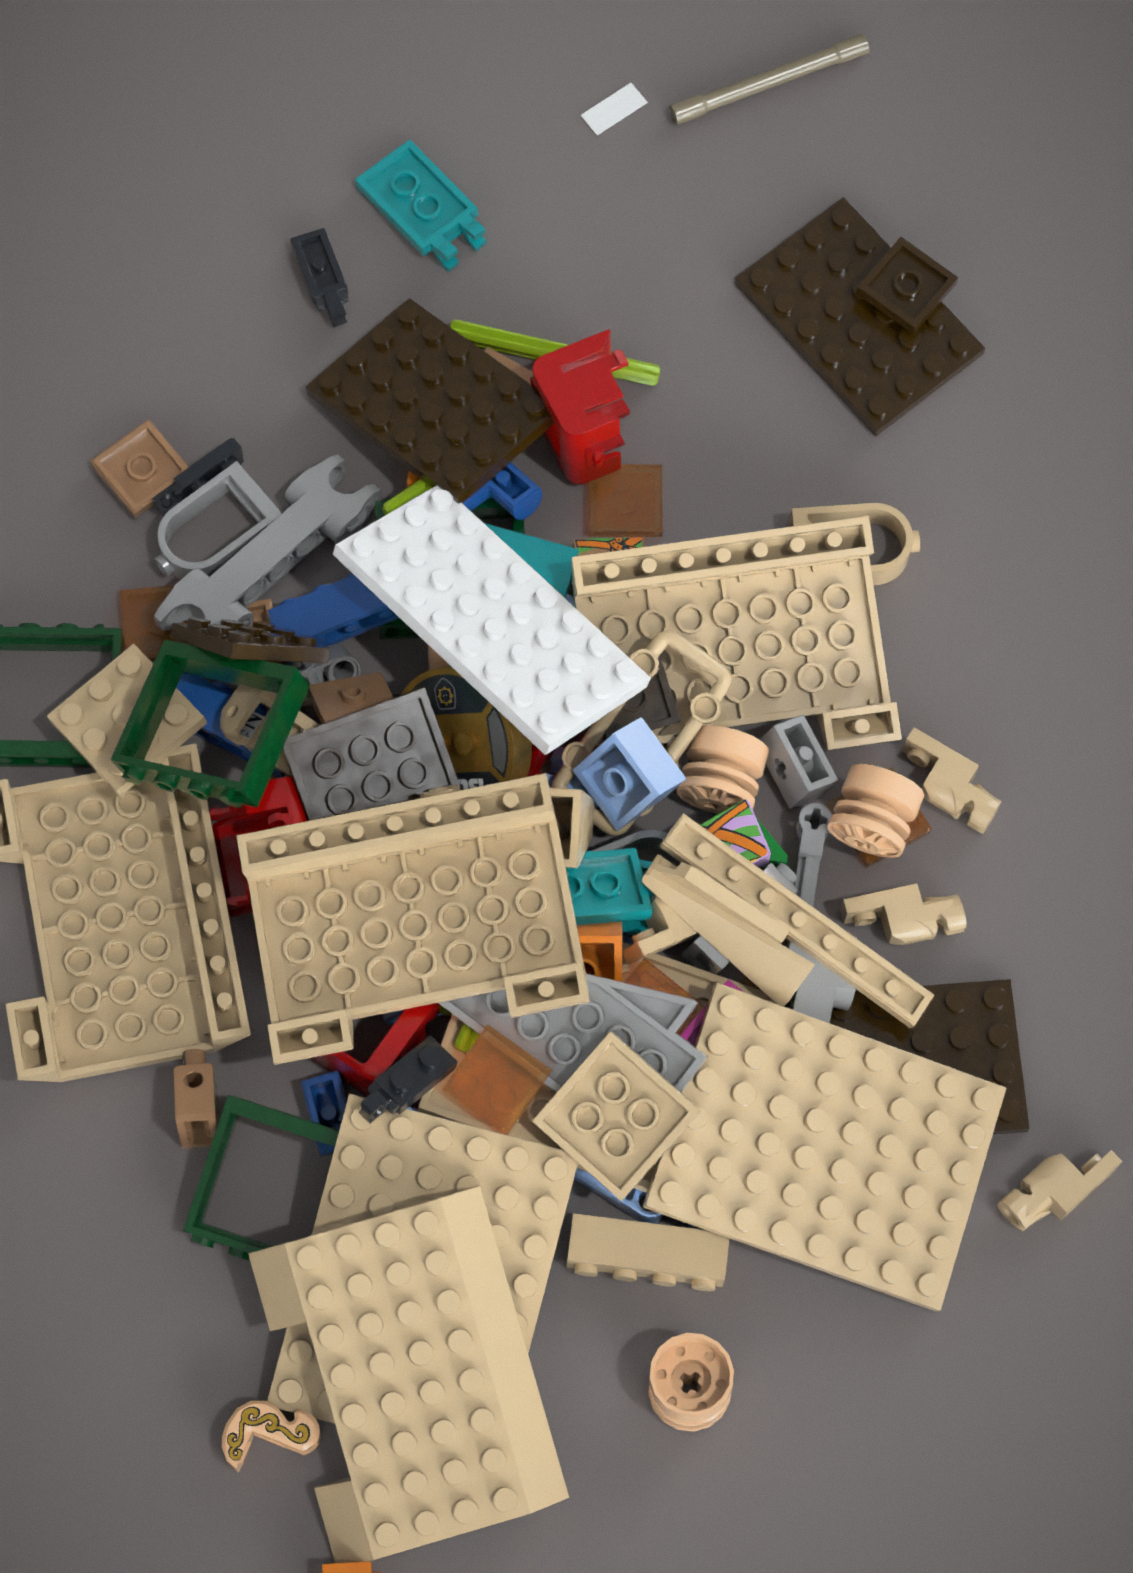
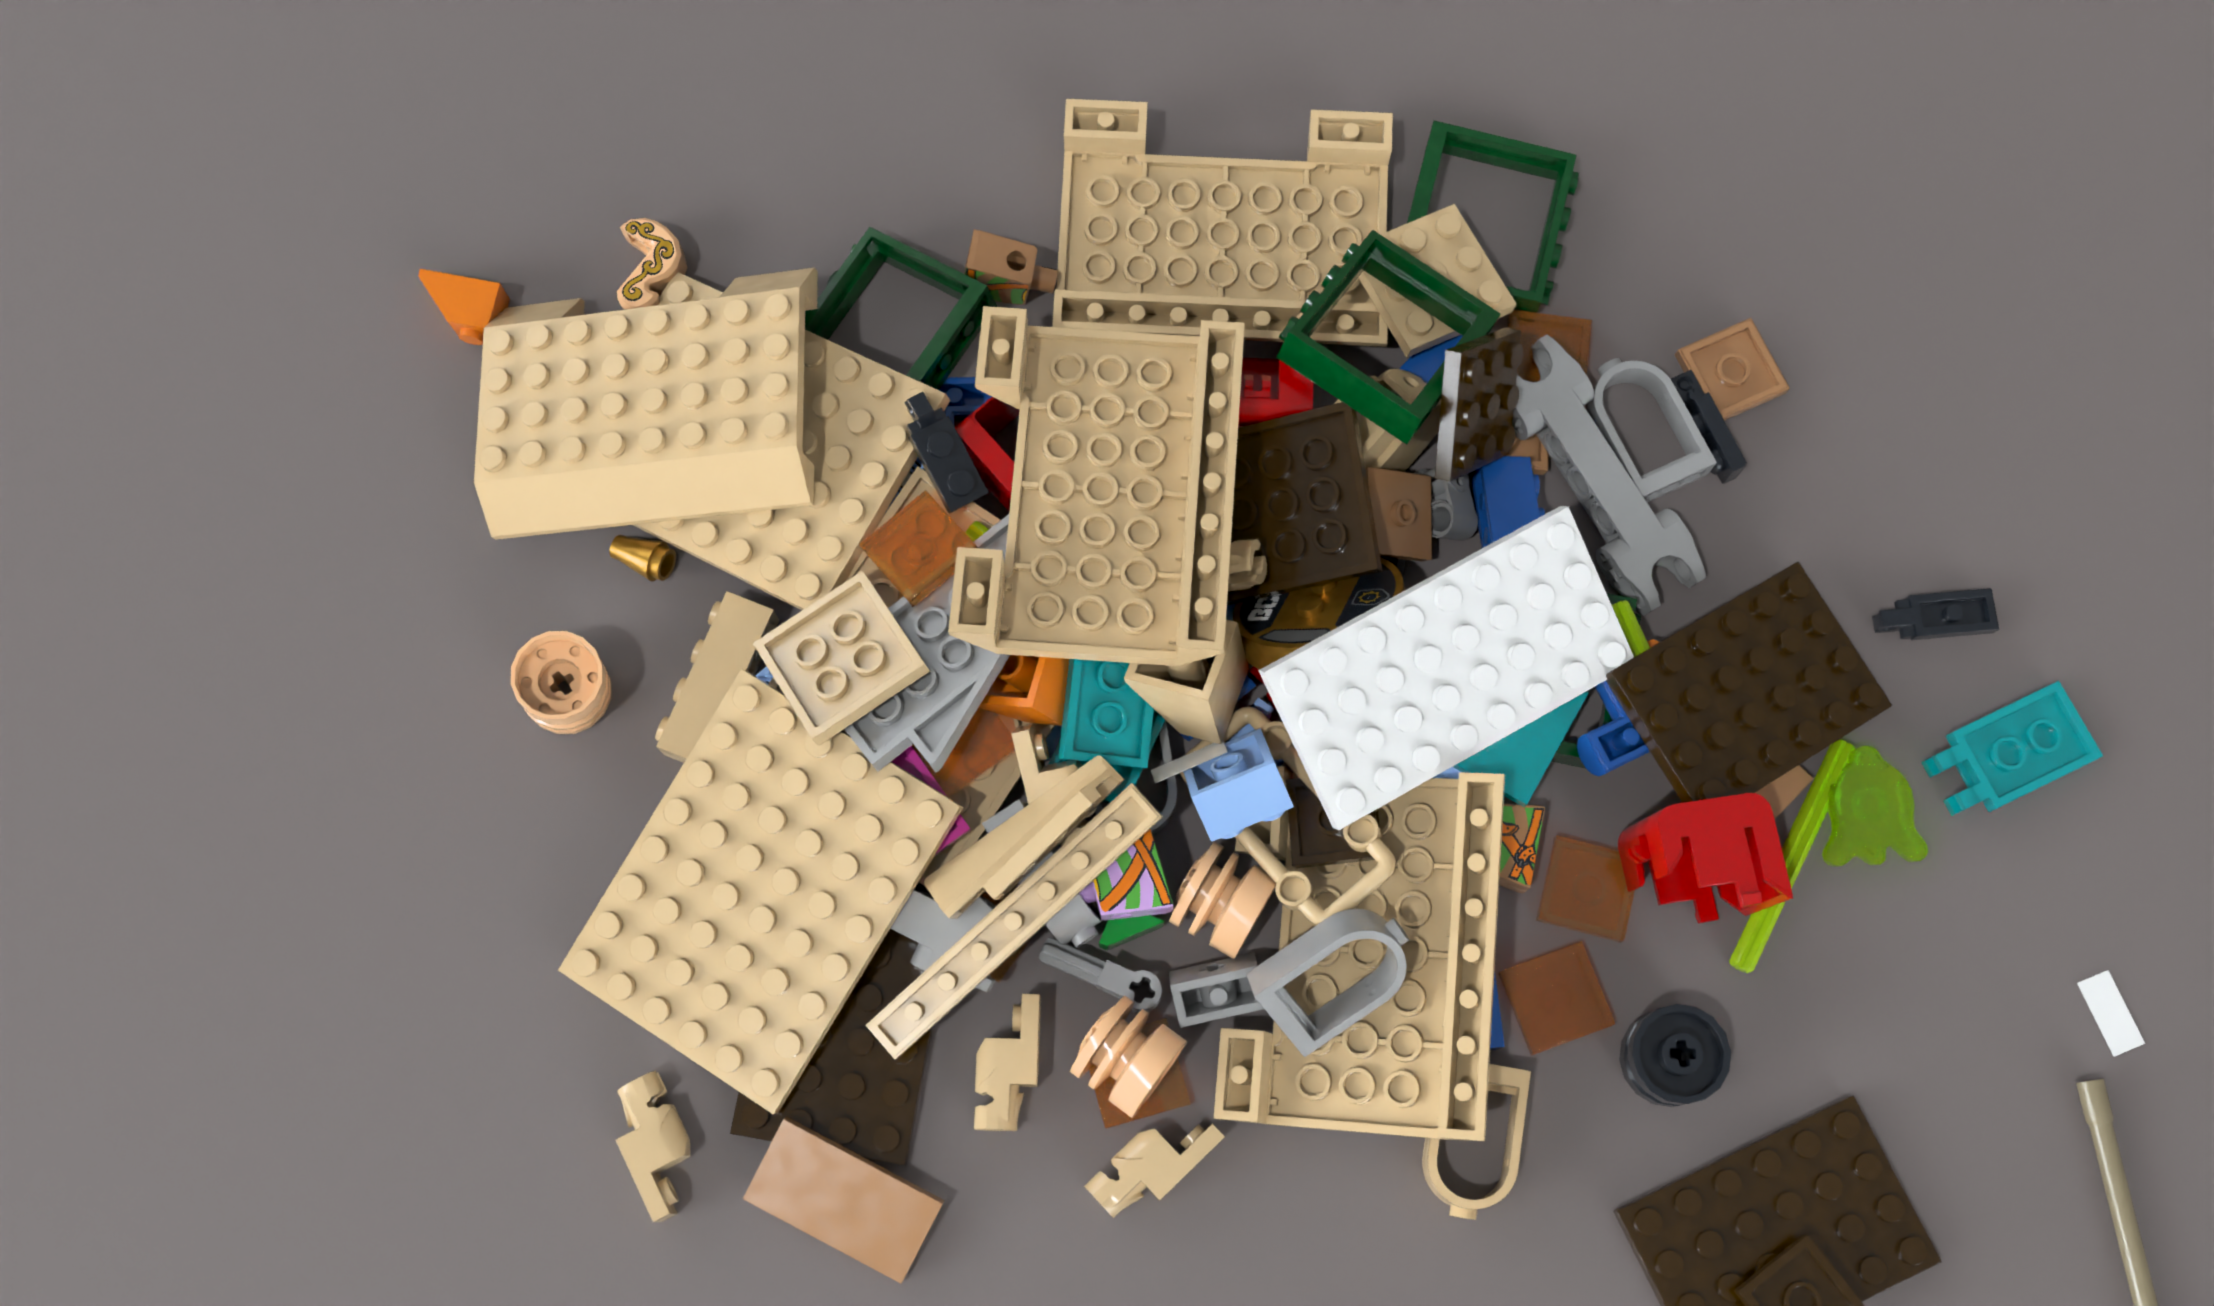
camera: 110 degrees right, 5 degrees up
none -> pearl gold cone [610,534,676,582]
none -> tile [743,1116,945,1284]
none -> white sticker [1151,741,1228,783]
none -> light grey window [1246,909,1409,1057]
none -> clear orange tile [1498,941,1615,1056]
none -> black wheel [1619,1004,1731,1107]
none -> clear neon green tile [1822,745,1928,867]

